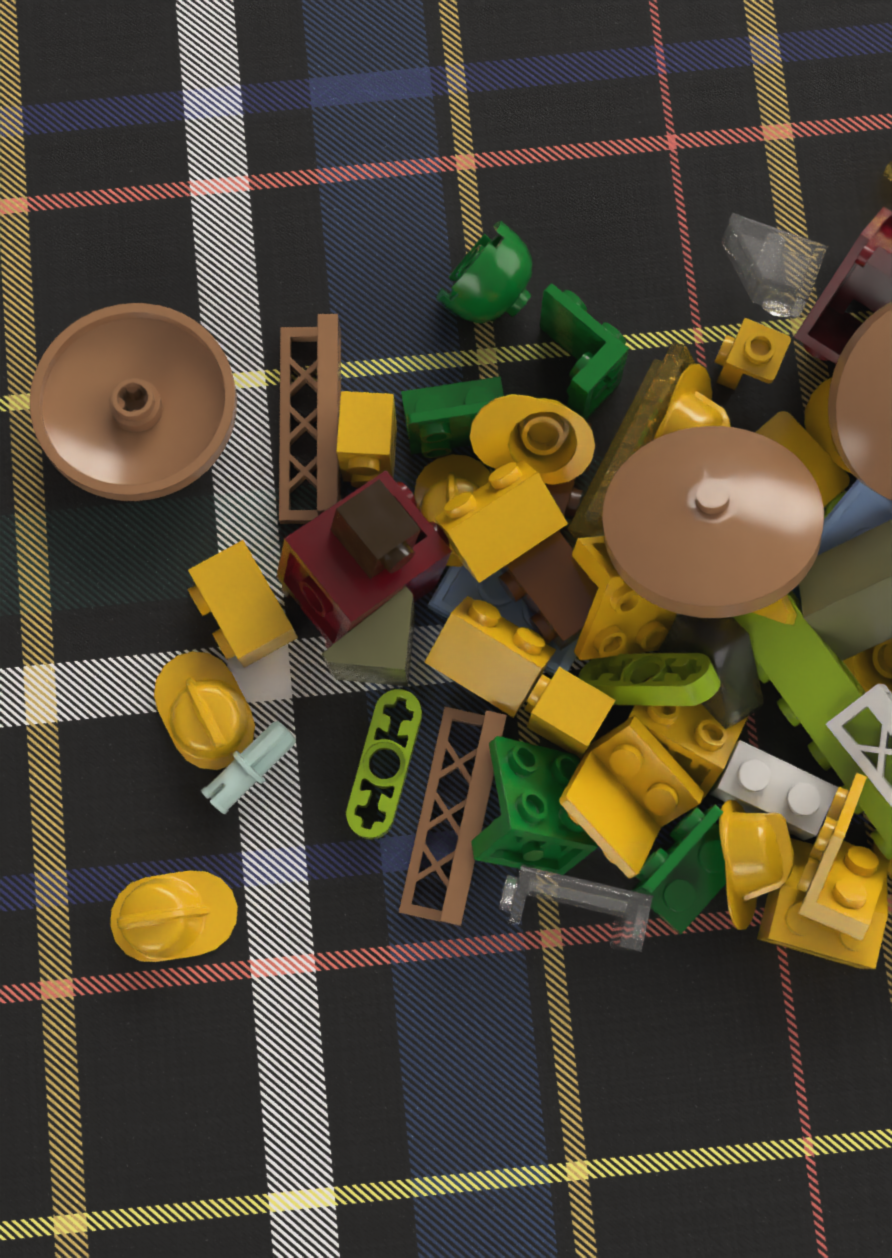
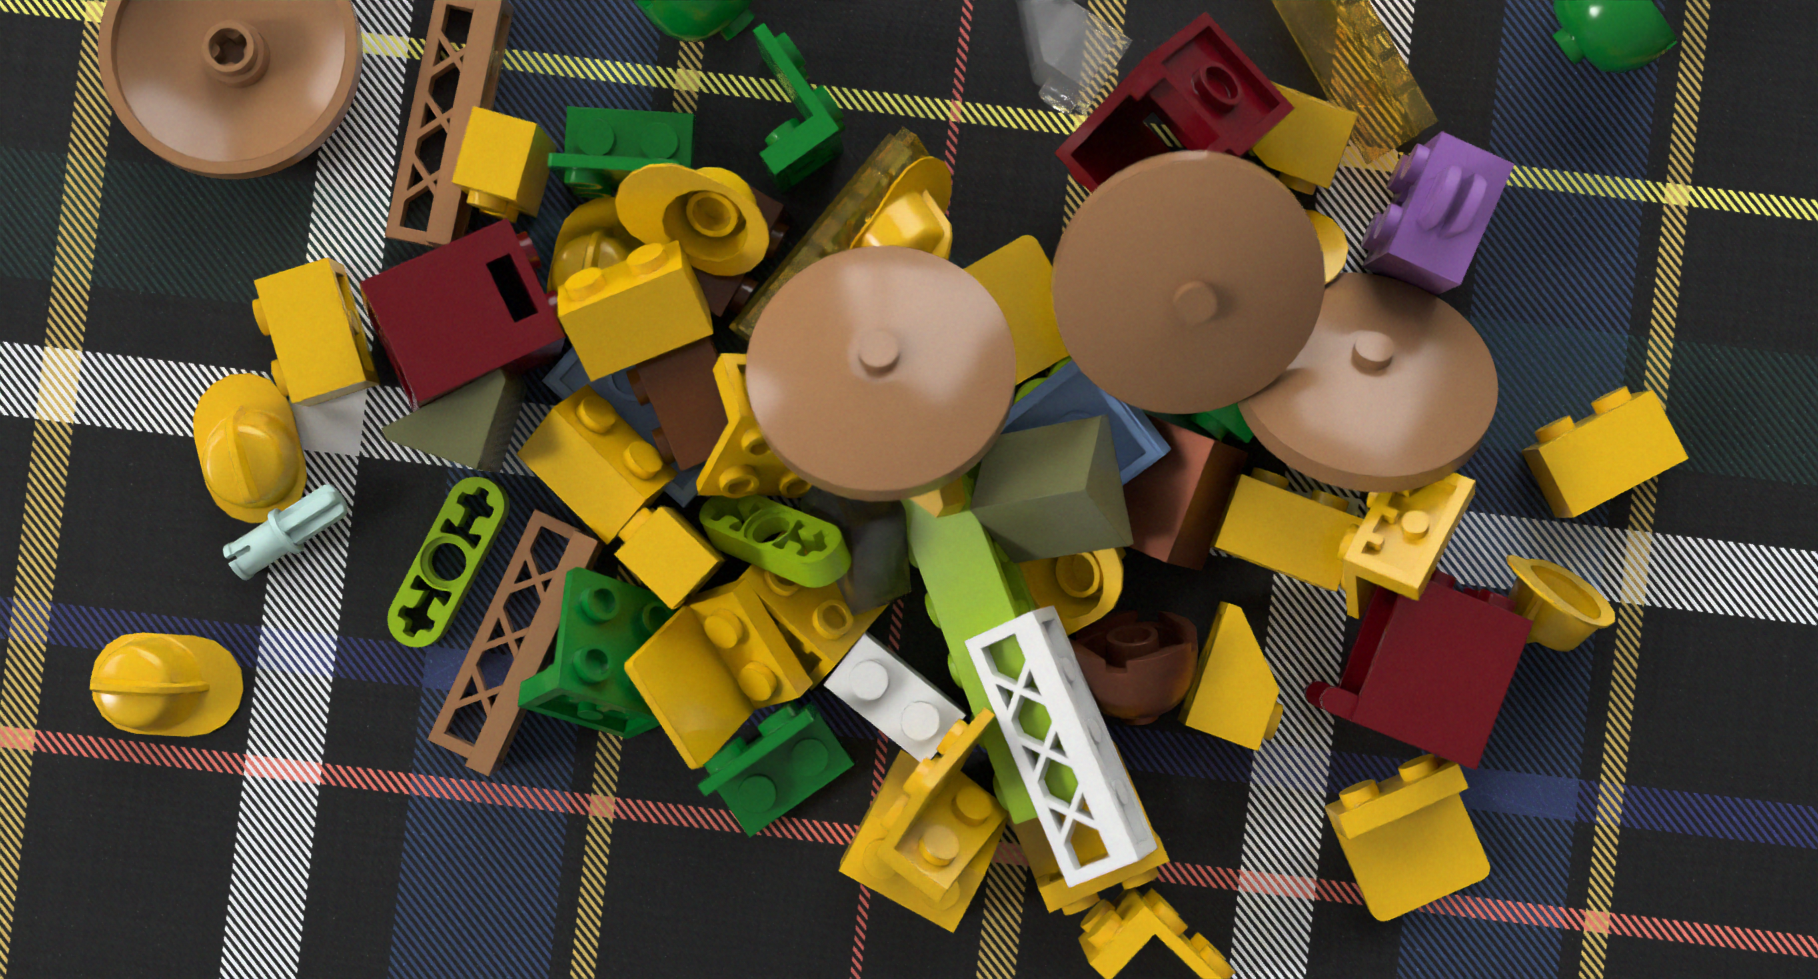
camera: 10 degrees right, 10 degrees up
dark brown brick [330,479,421,579] -> none
clear panel [499,865,653,952] -> none
yellow bracket [714,318,791,390] -> none
yellow piece [719,800,794,930] -> none

